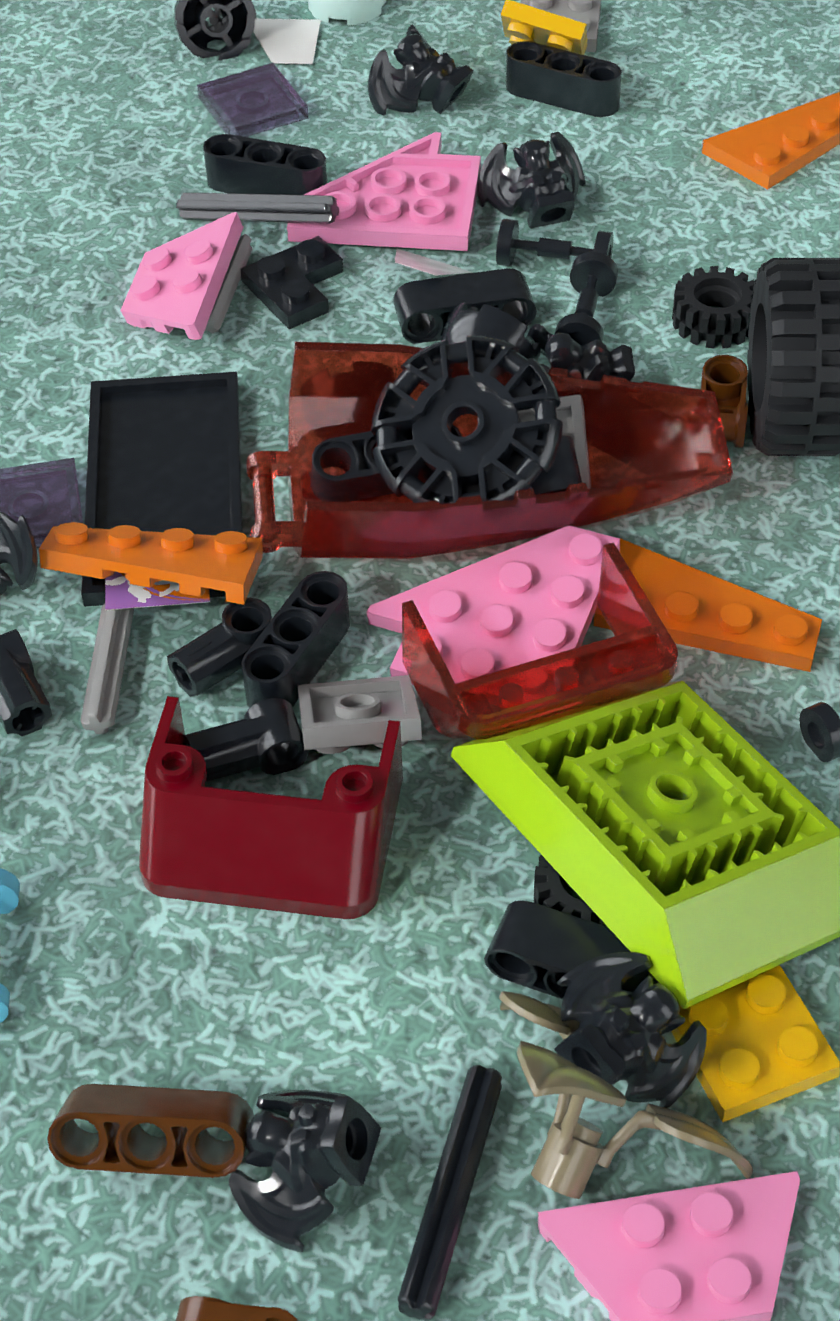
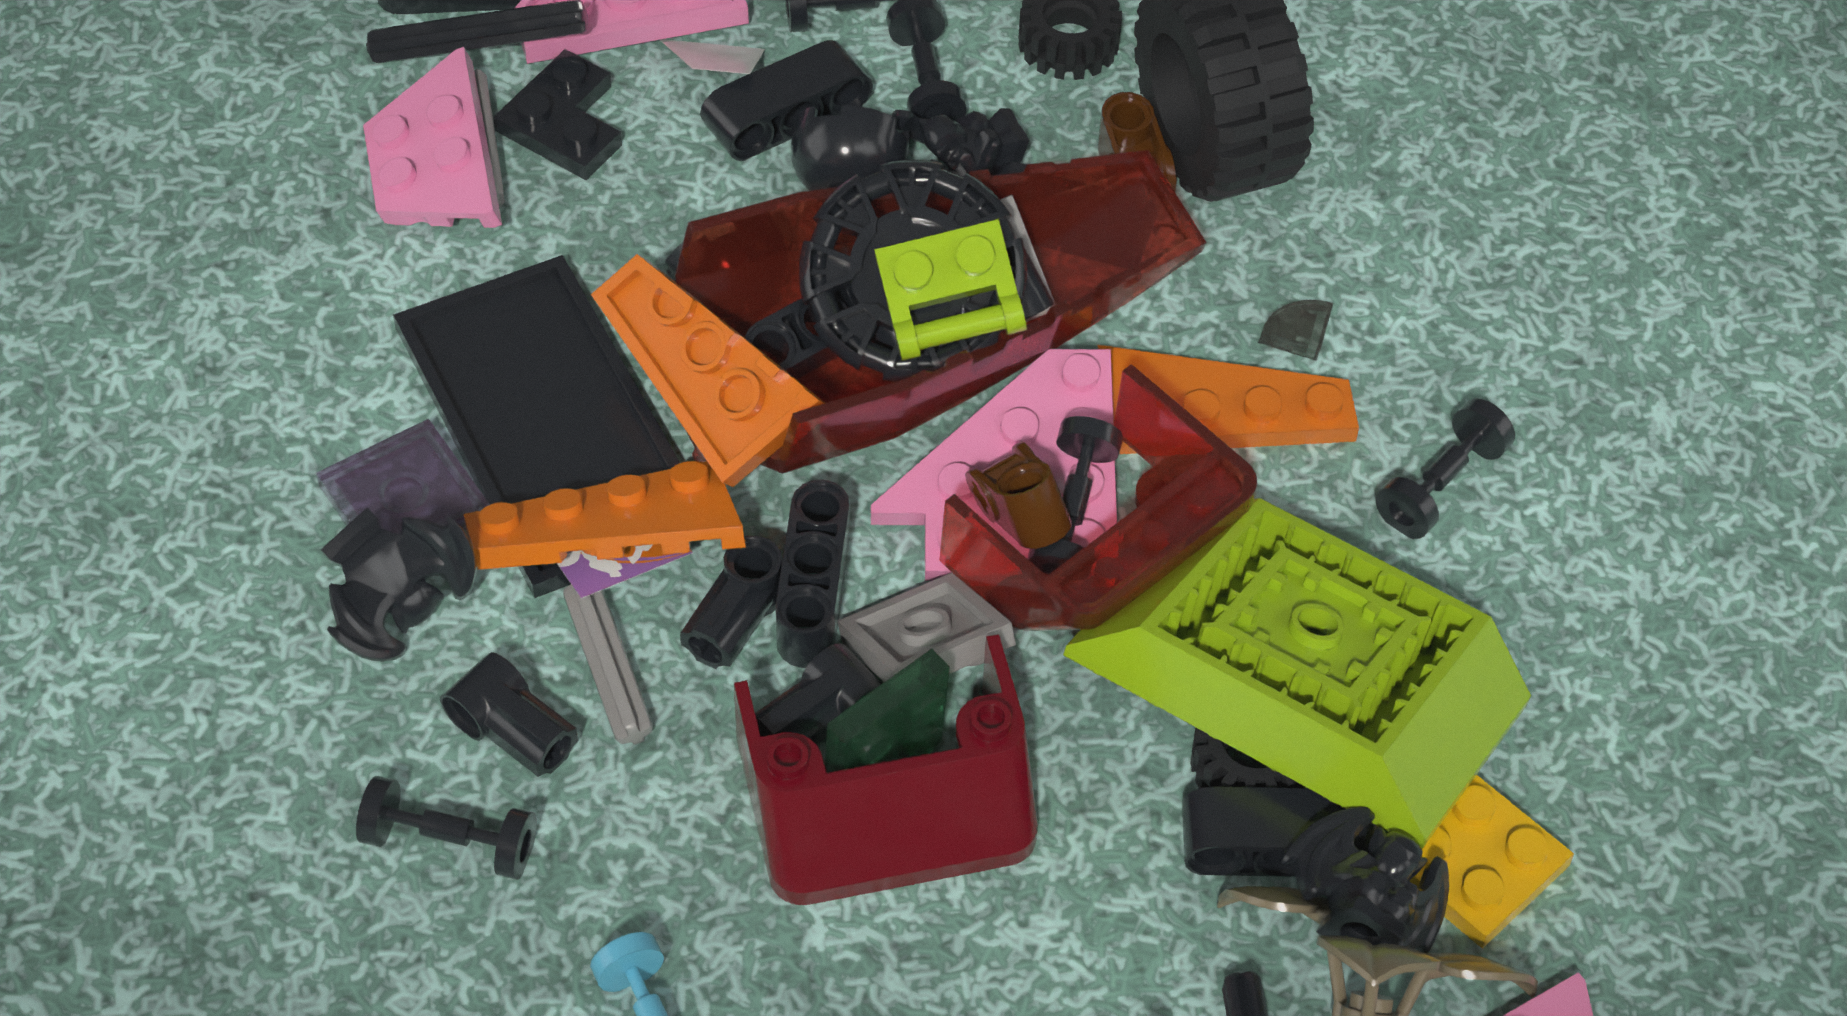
camera: 25 degrees left, 5 degrees up
none -> orange wing [591,254,829,487]
none -> clear green plate [825,648,950,773]
none -> lime plate [874,219,1027,361]
none -> reddish brown piece [965,441,1072,549]
none -> black wheel [1026,416,1123,584]
none -> clear smoke tile [1258,300,1333,361]

